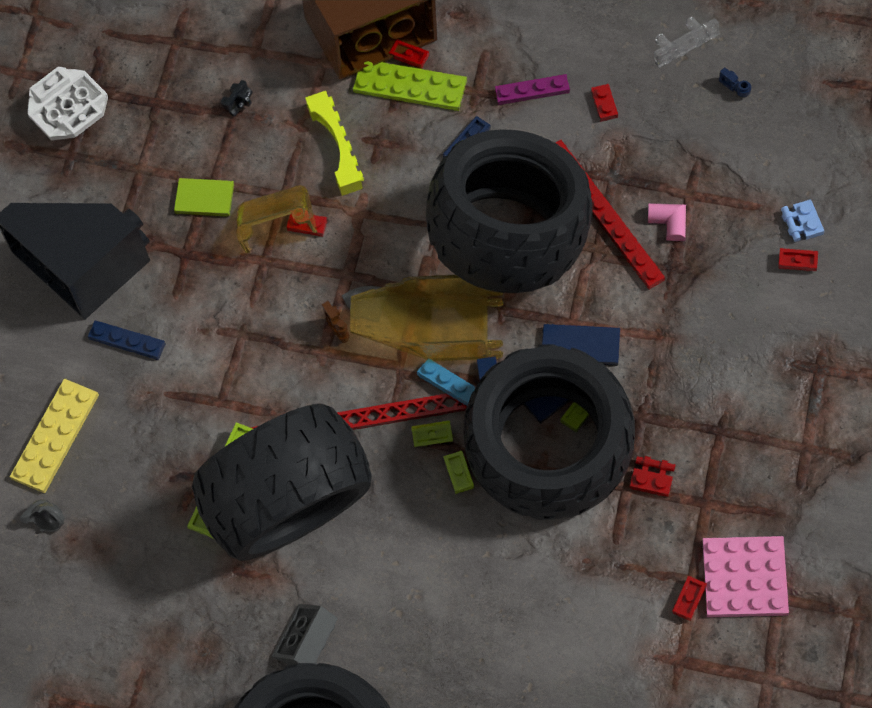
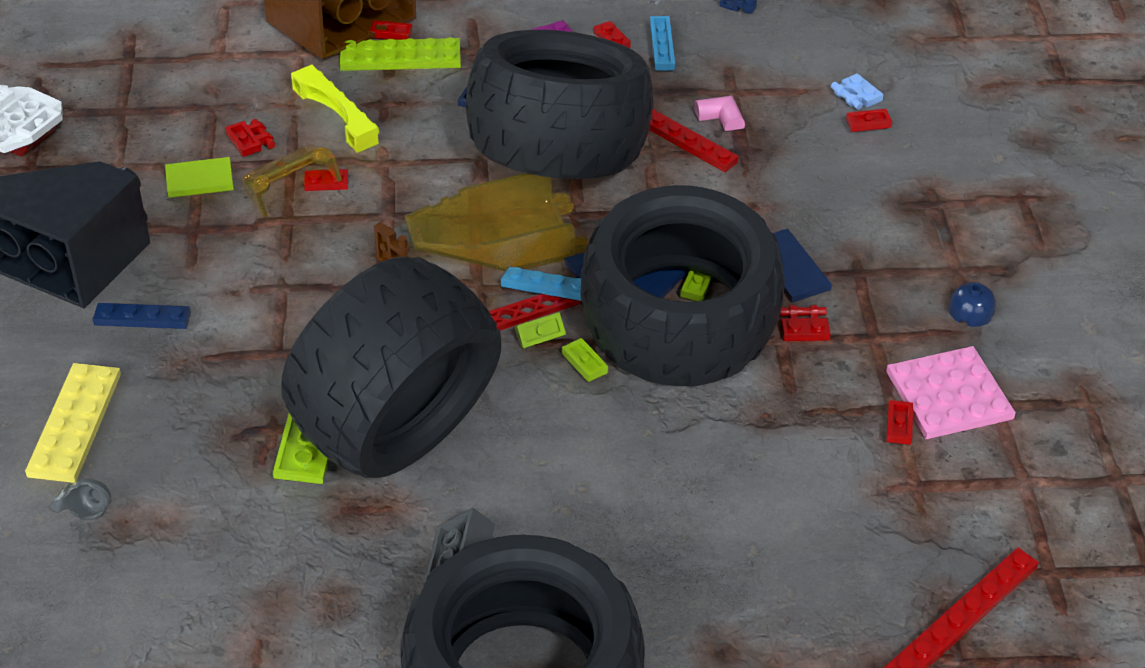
camera: 25 degrees left, 20 degrees down
black hips [220,80,253,117] -> none
none -> red plate [225,119,275,157]
none -> dark azure plate [650,16,675,71]
none -> dark blue tile [773,229,832,303]
none -> dark blue cylinder [948,282,996,327]

